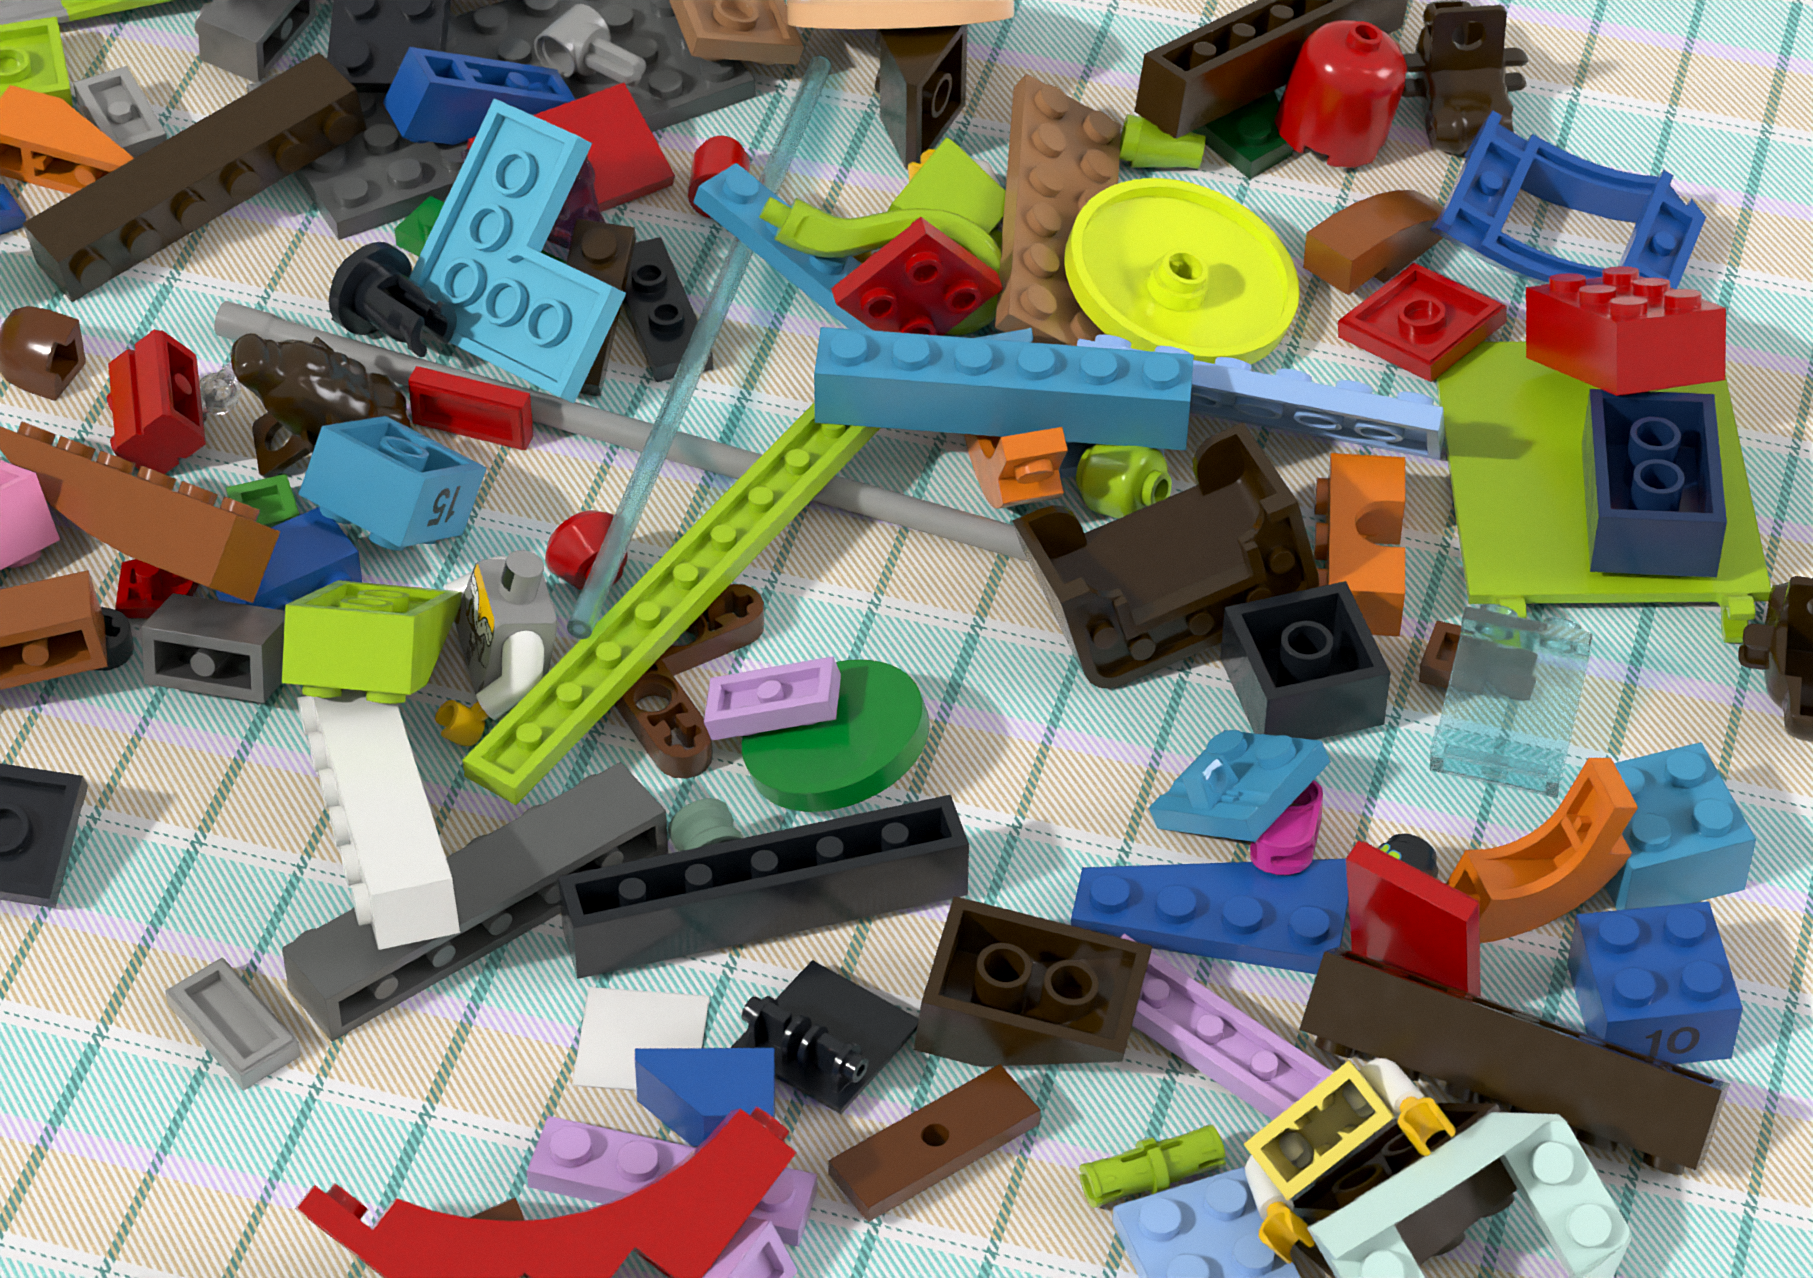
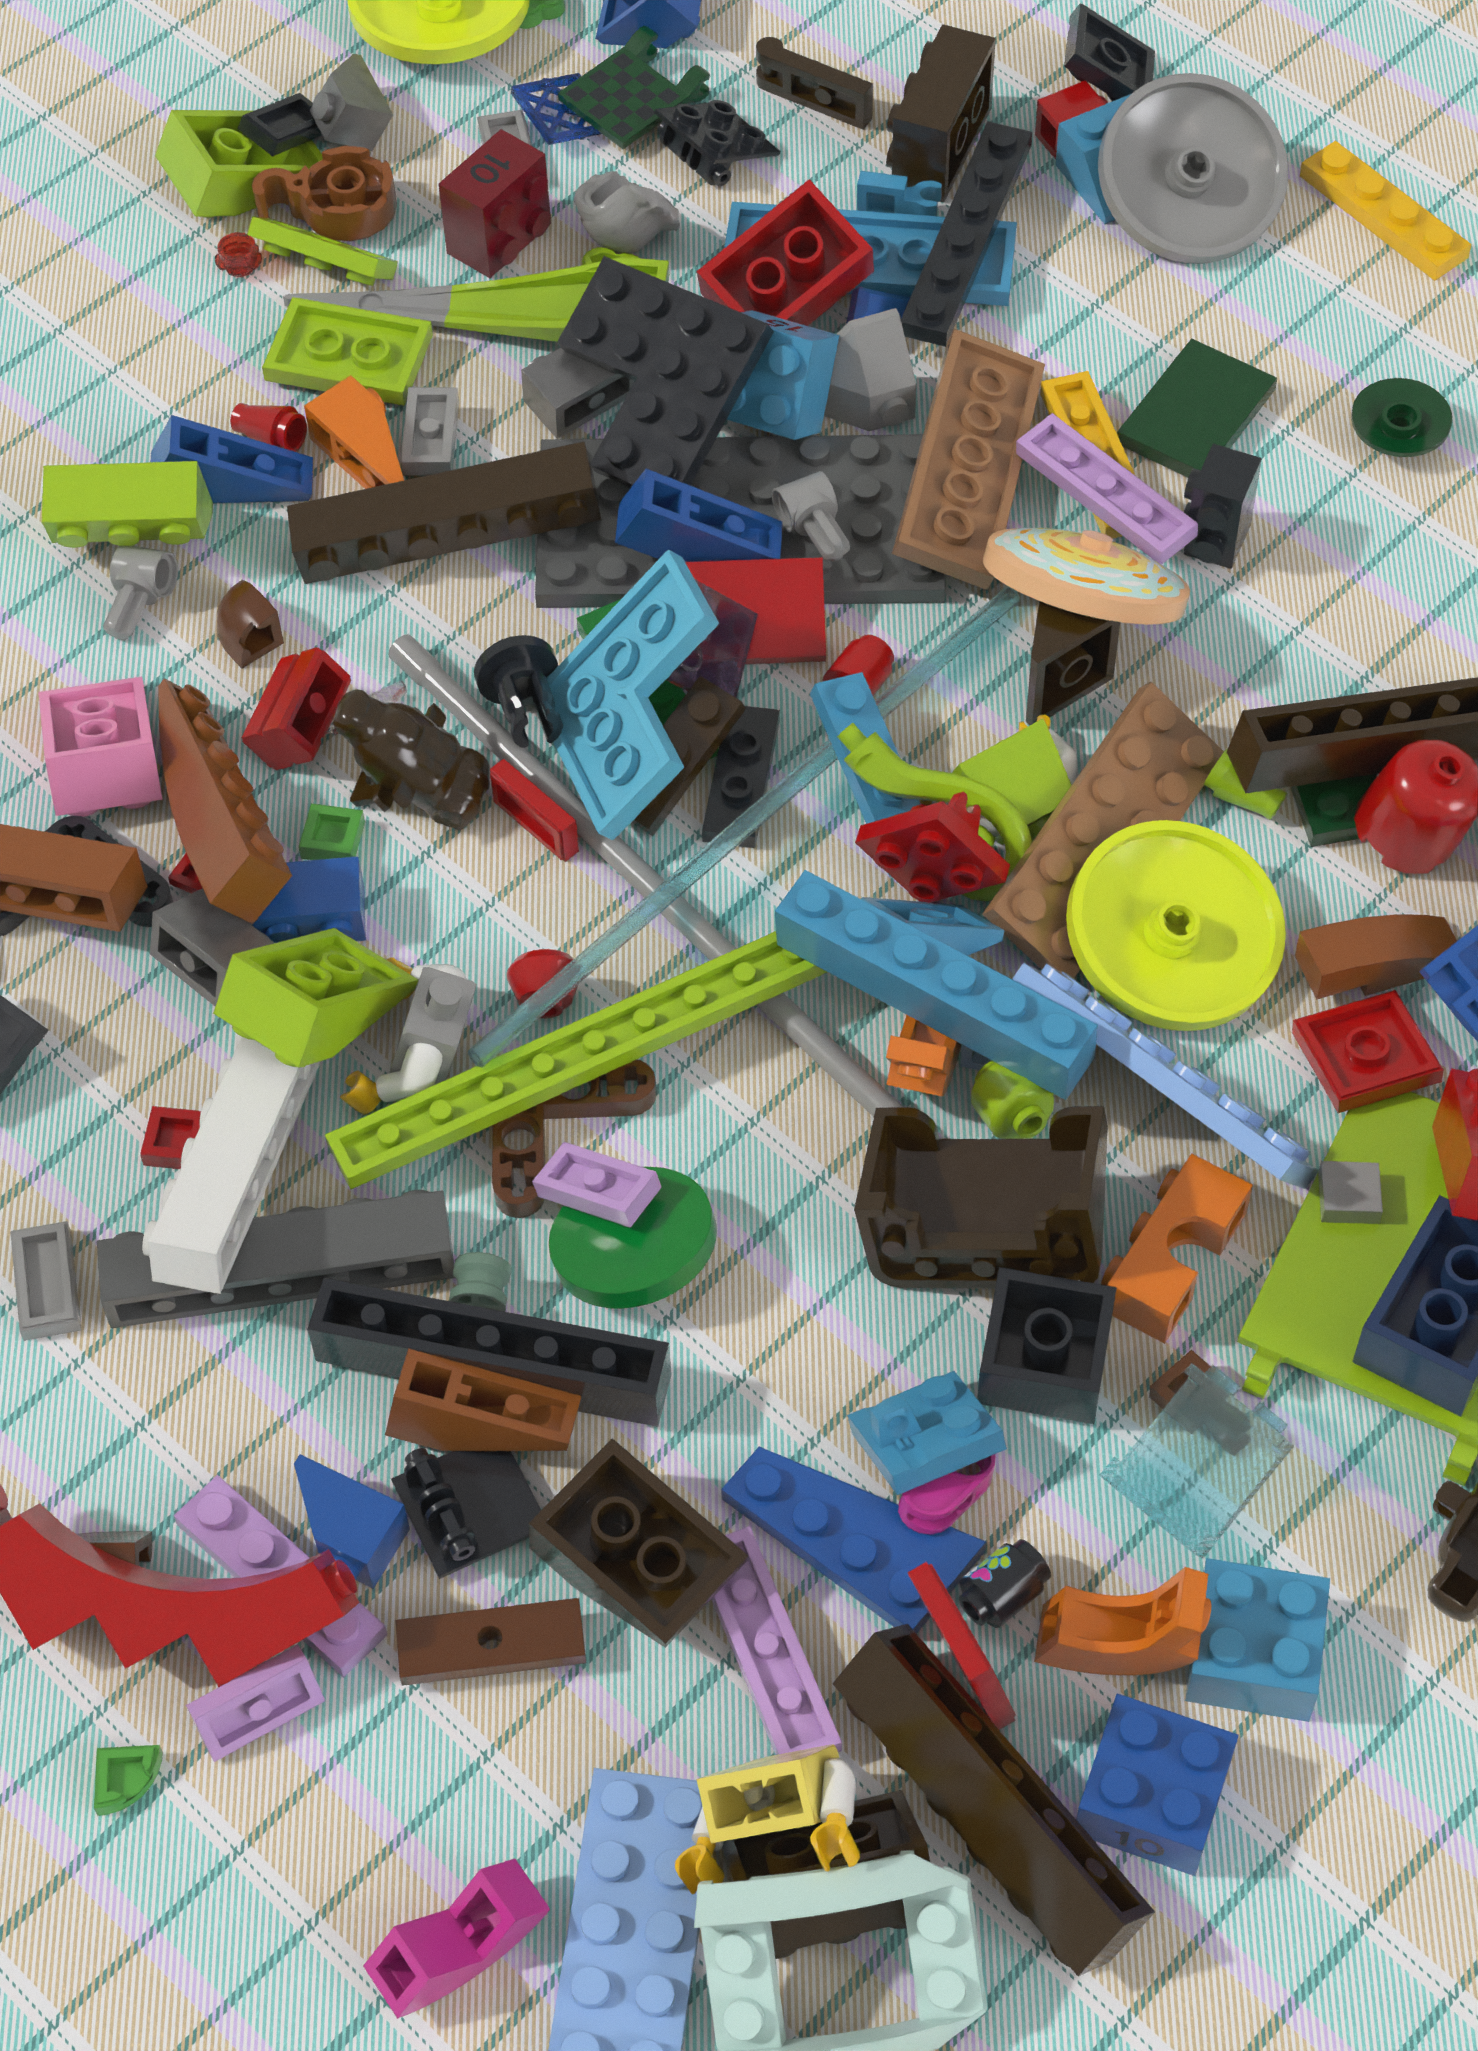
camera: 30 degrees right, 10 degrees up
dark azure brick [298,416,487,551] -> none
white sticker [572,987,710,1090] -> none
lime pin [1079,1124,1226,1208] -> none
none -> red tile [140,1106,201,1169]
none -> dark orange slope [385,1348,581,1451]
none -> light grey tile [1318,1161,1383,1224]

